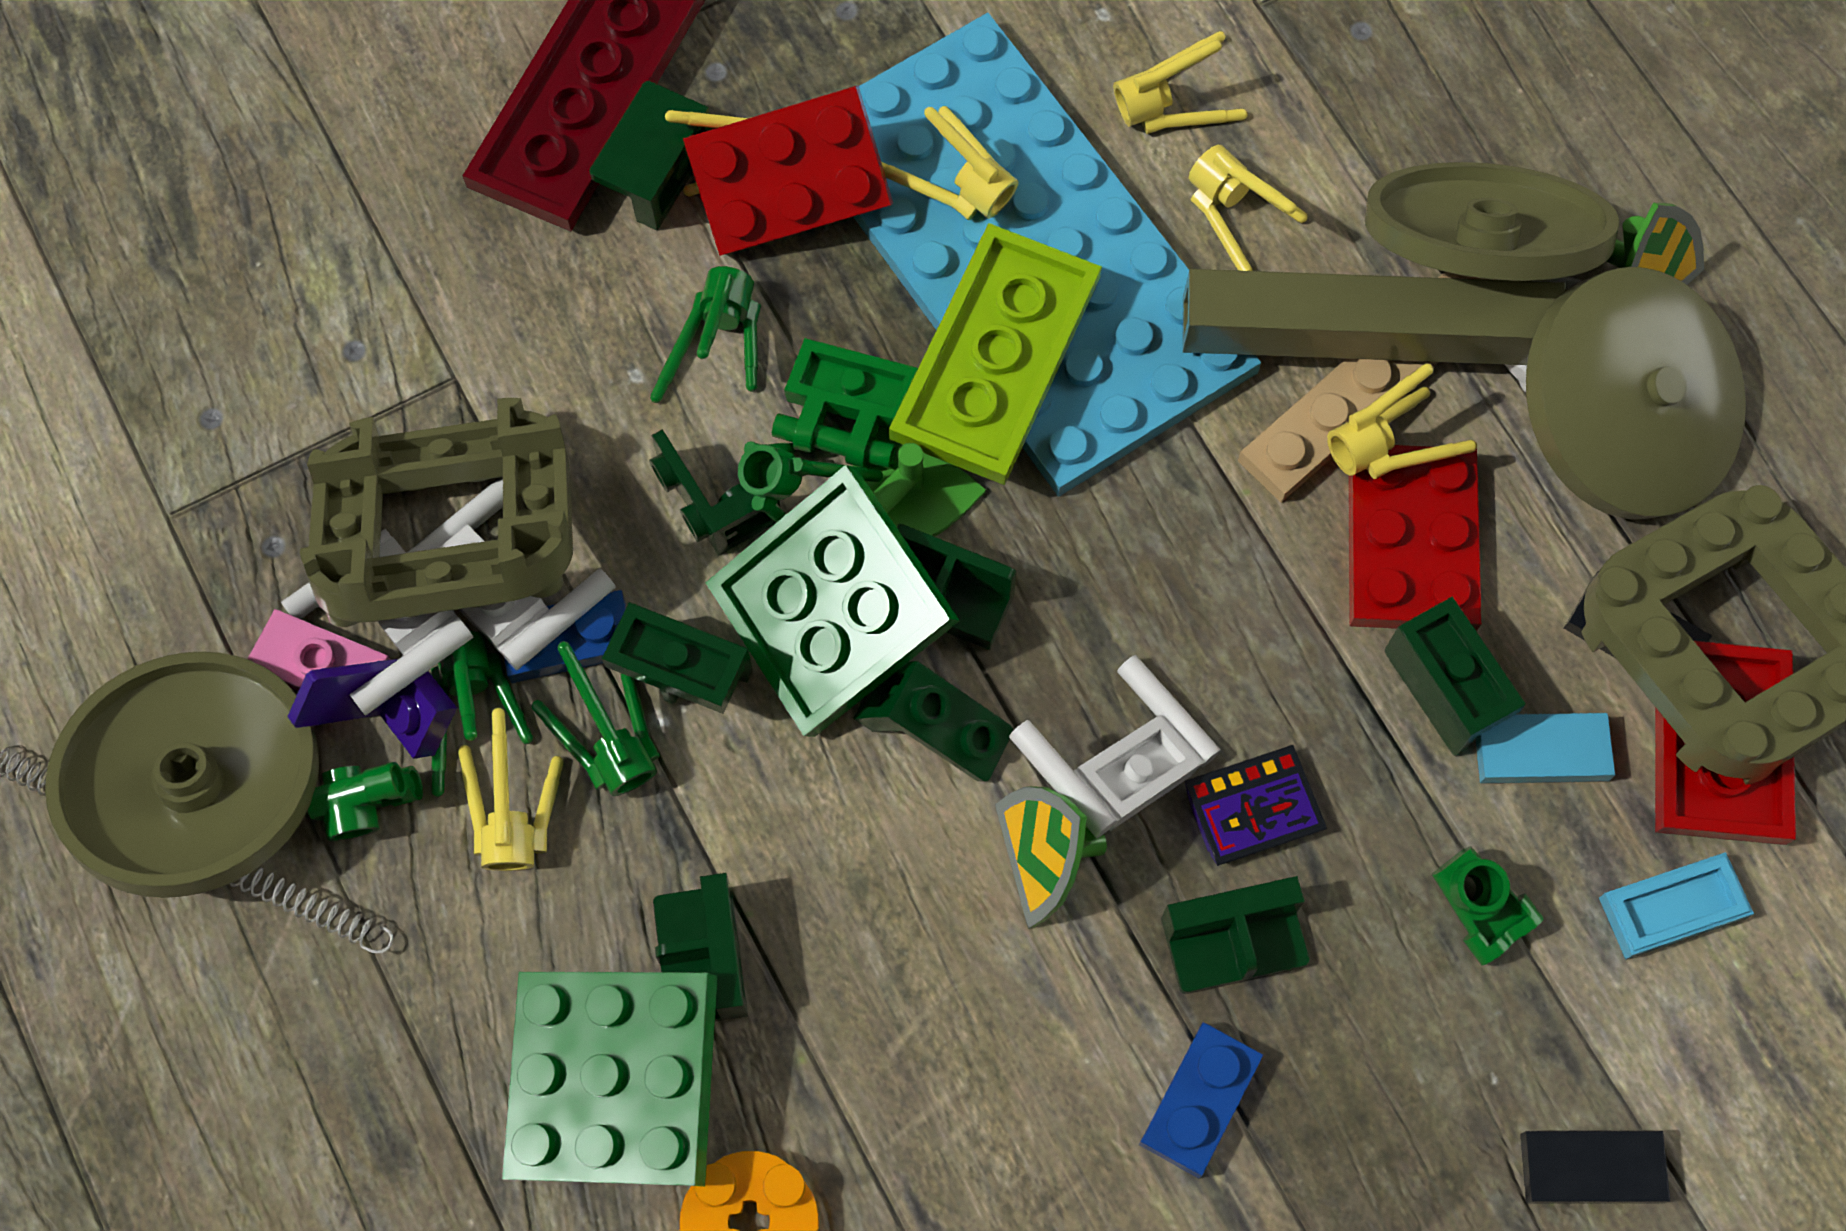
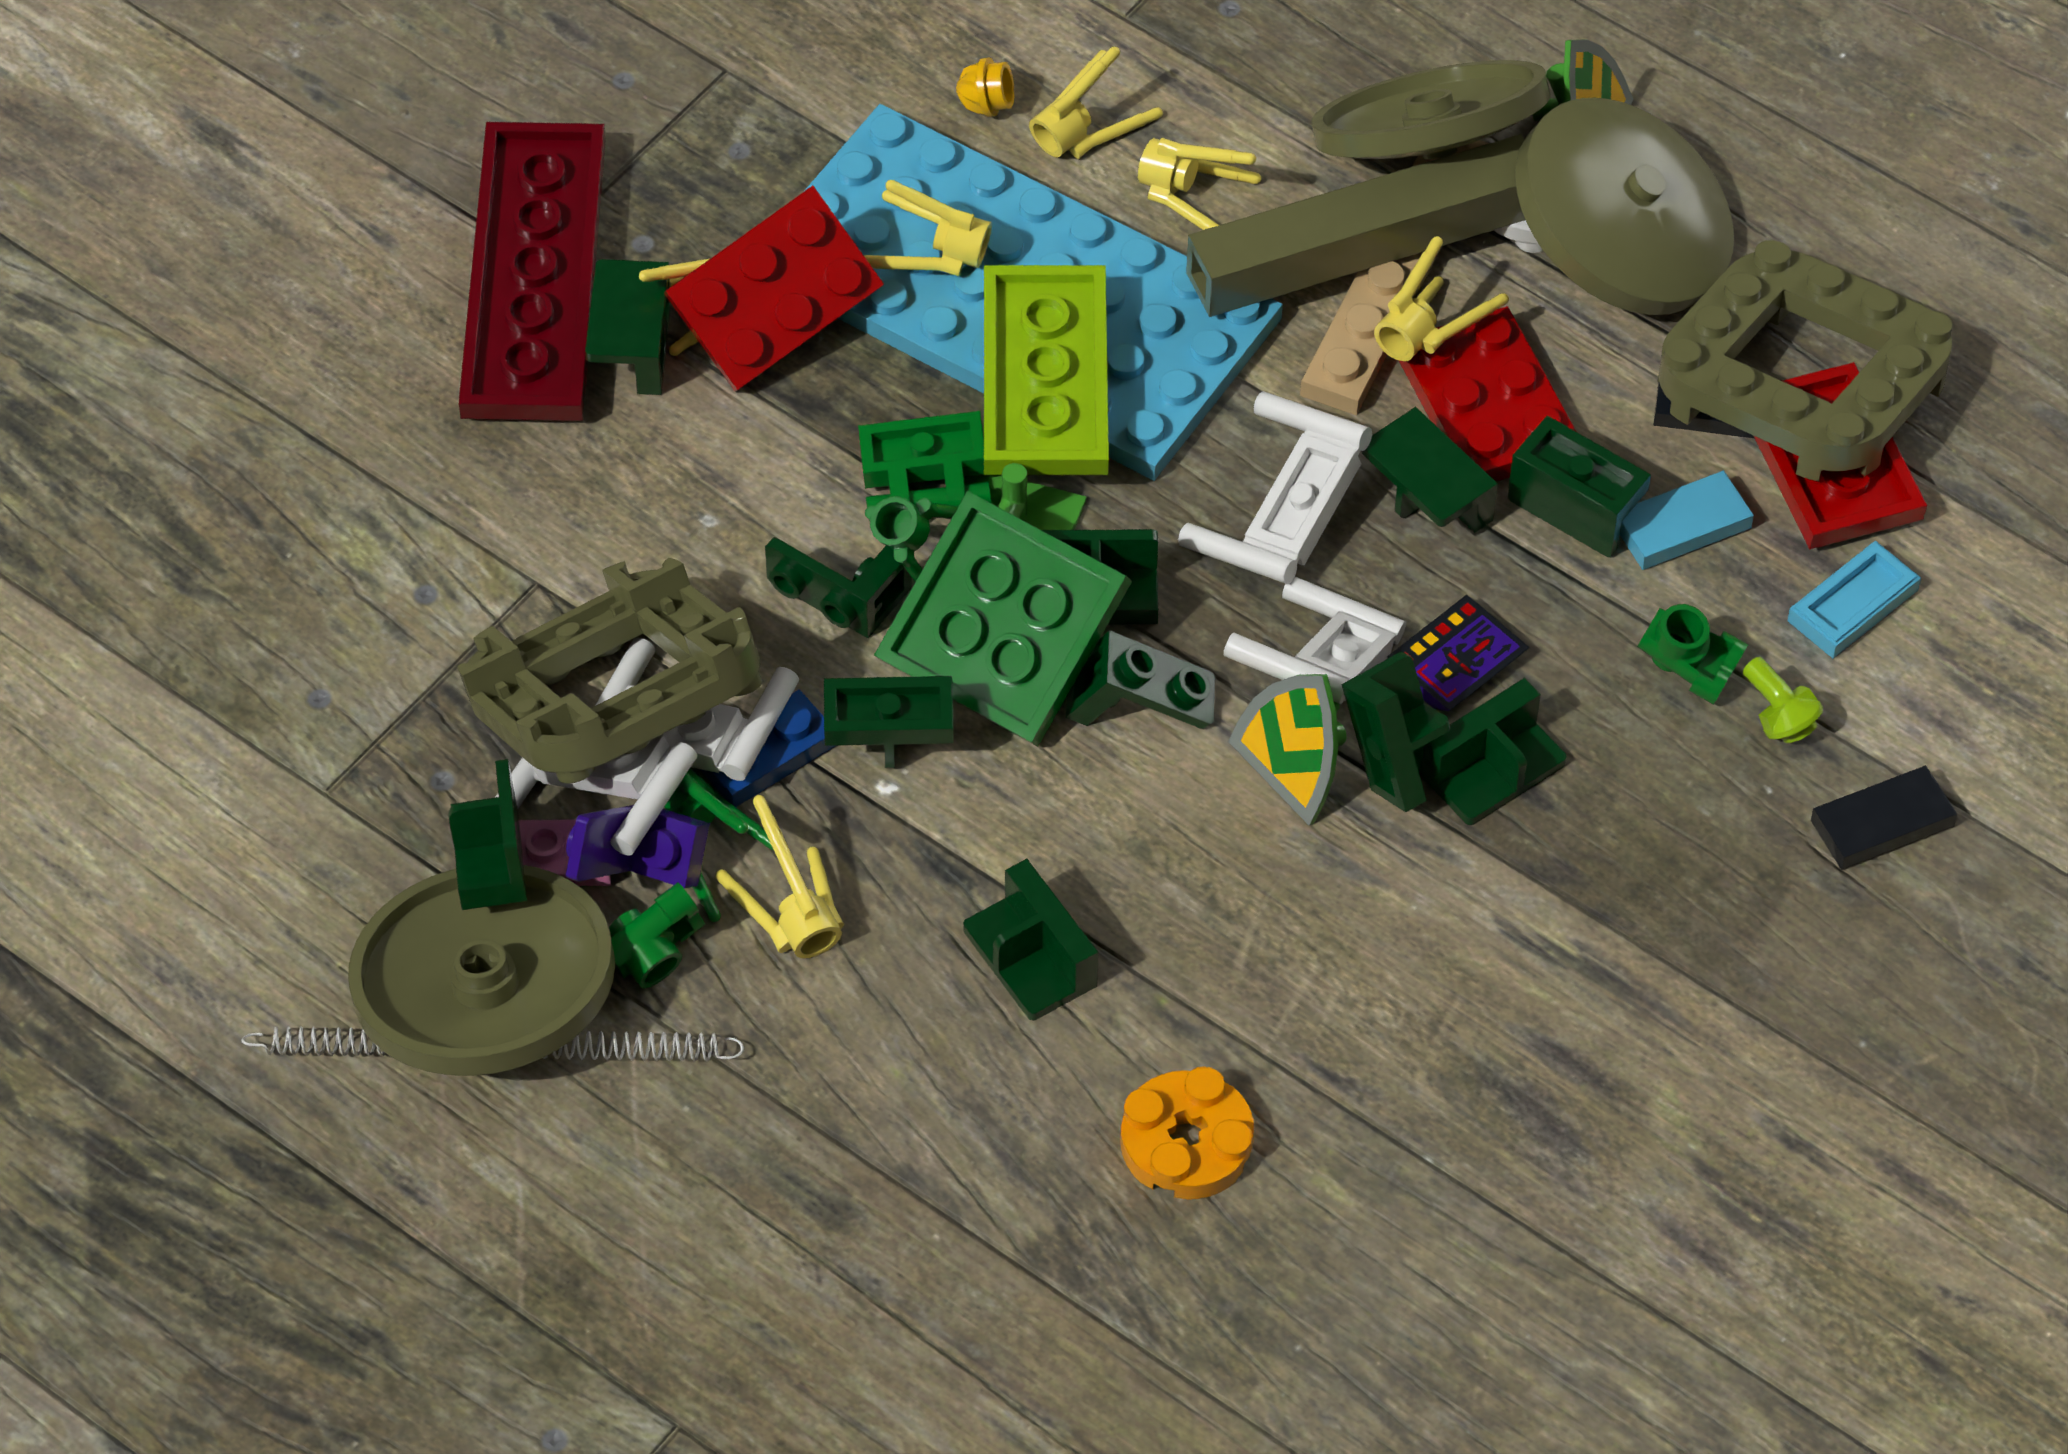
camera: 25 degrees left, 15 degrees down
plate [502,972,717,1187] -> none
green plant [531,641,660,796] -> none
green plant [650,266,761,403] -> none
blue plate [1139,1022,1263,1179] -> none
none -> dark green panel [448,759,527,910]
none -> yellow plate [956,57,1014,117]
none -> white plate [1178,391,1372,584]
none -> dark green panel [1341,652,1450,812]
none -> dark green panel [1361,406,1498,533]
none -> lime plate [1743,656,1823,743]

